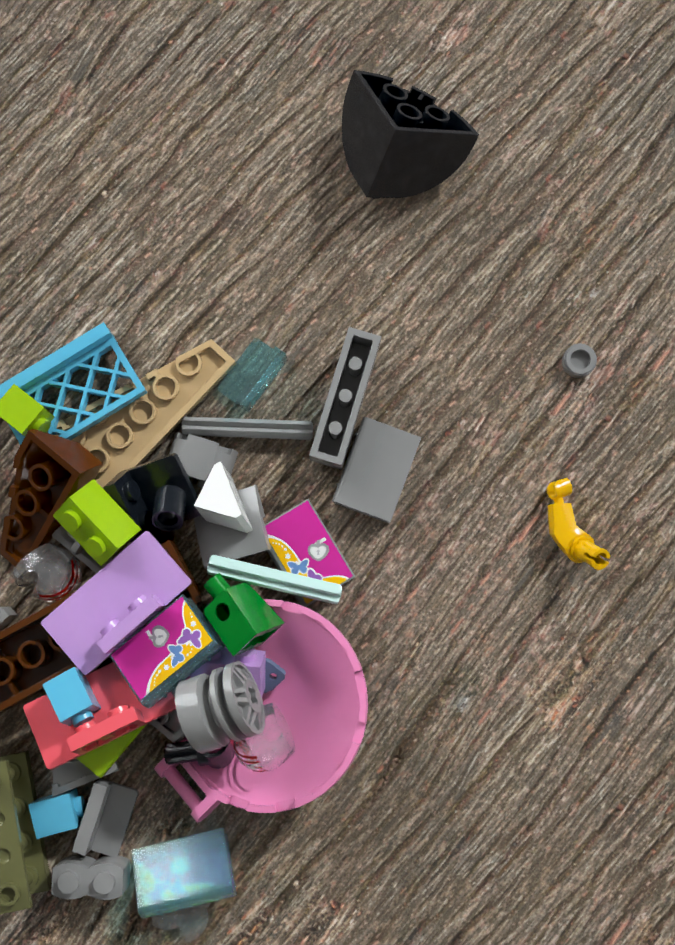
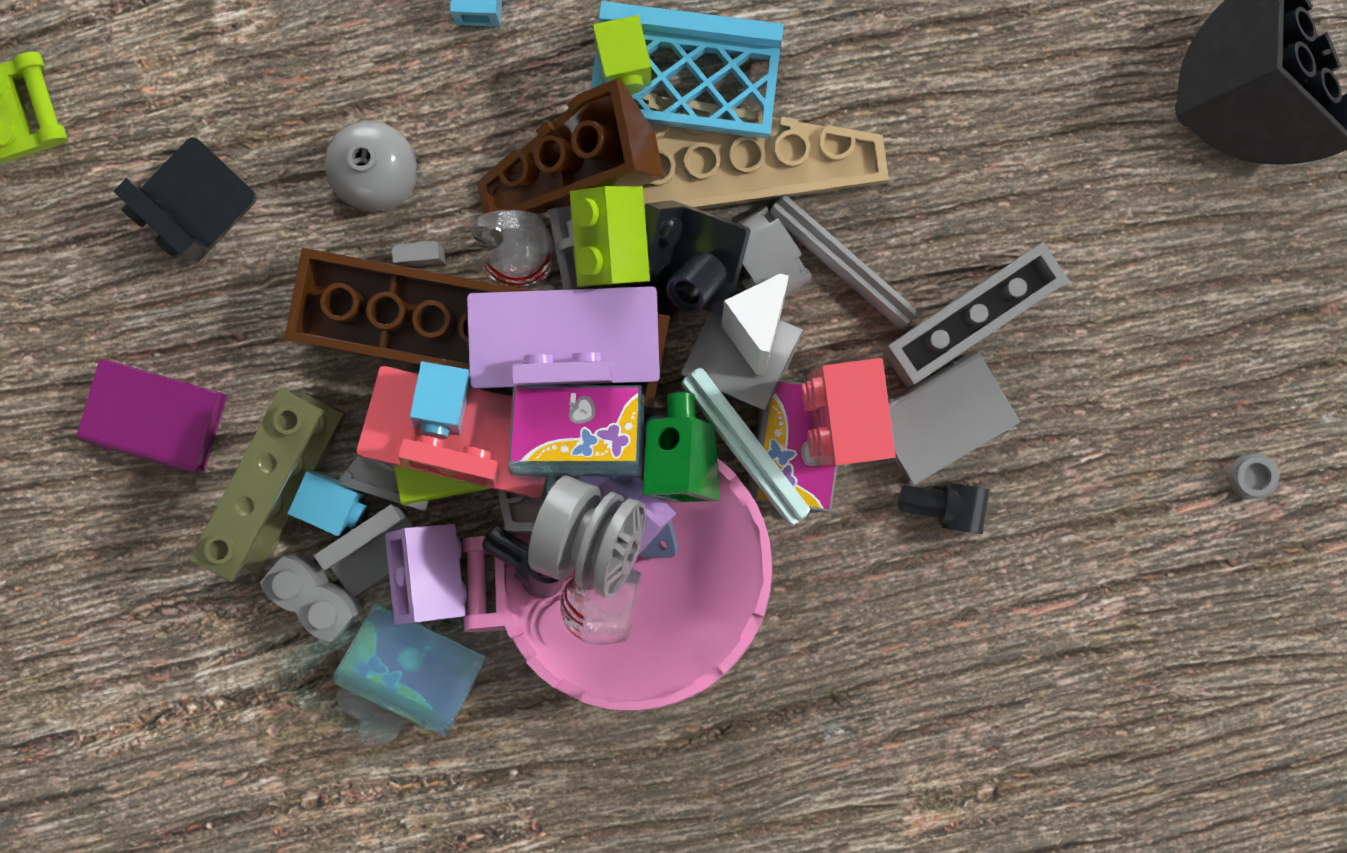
camera: 30 degrees right, 5 degrees up
clear light blue panel [218,338,288,413] -> none
yellow arm [547,478,610,570] -> none
none -> lavender brick [385,524,467,625]
none -> coral brick [801,358,896,466]
none -> black axle [898,483,990,534]

